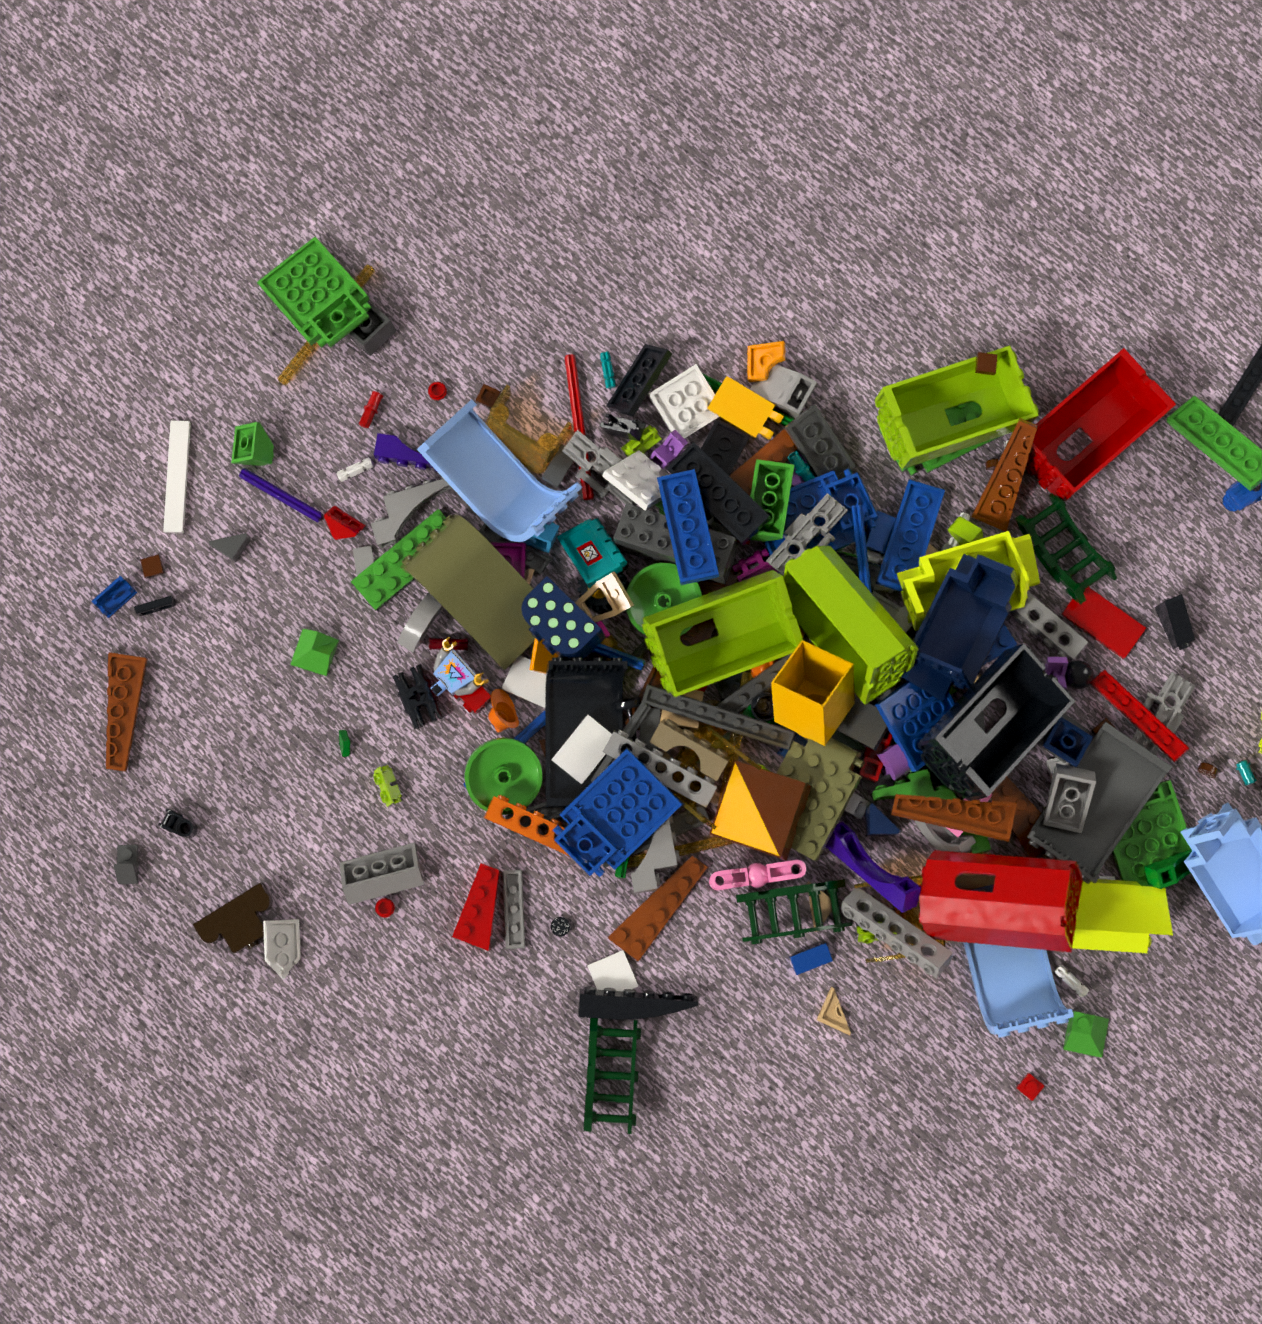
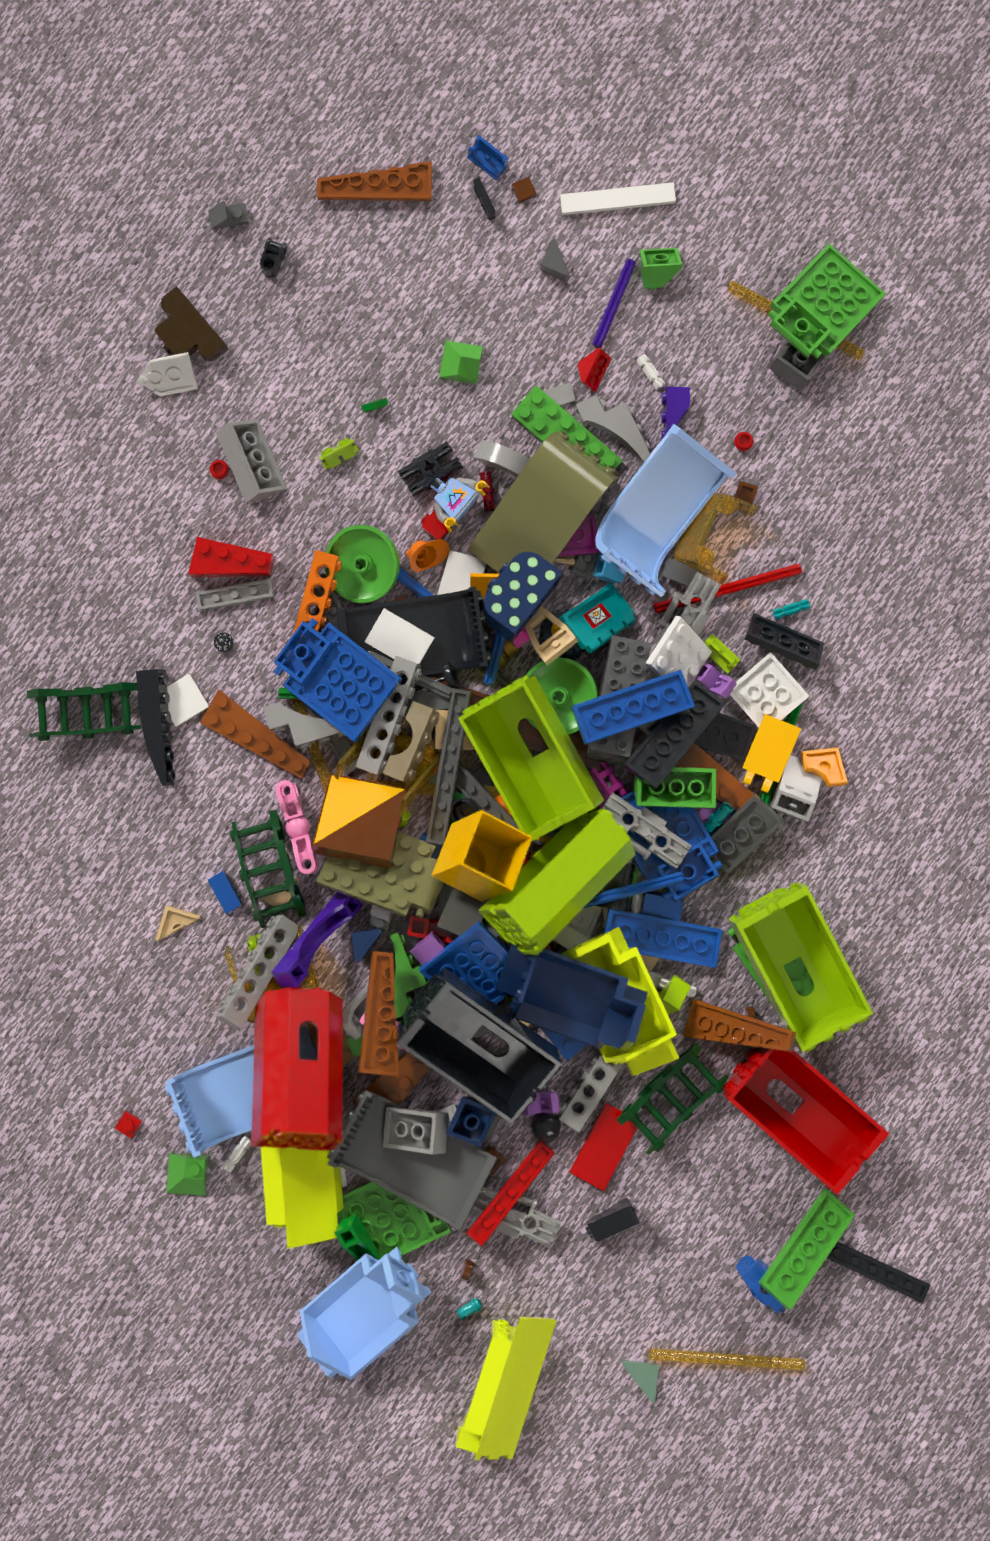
camera: 80 degrees right, 5 degrees up
red axle [359,391,383,429] -> none
black hinge [599,414,646,441] -> none
reddish brown tile [975,352,997,375] -> none

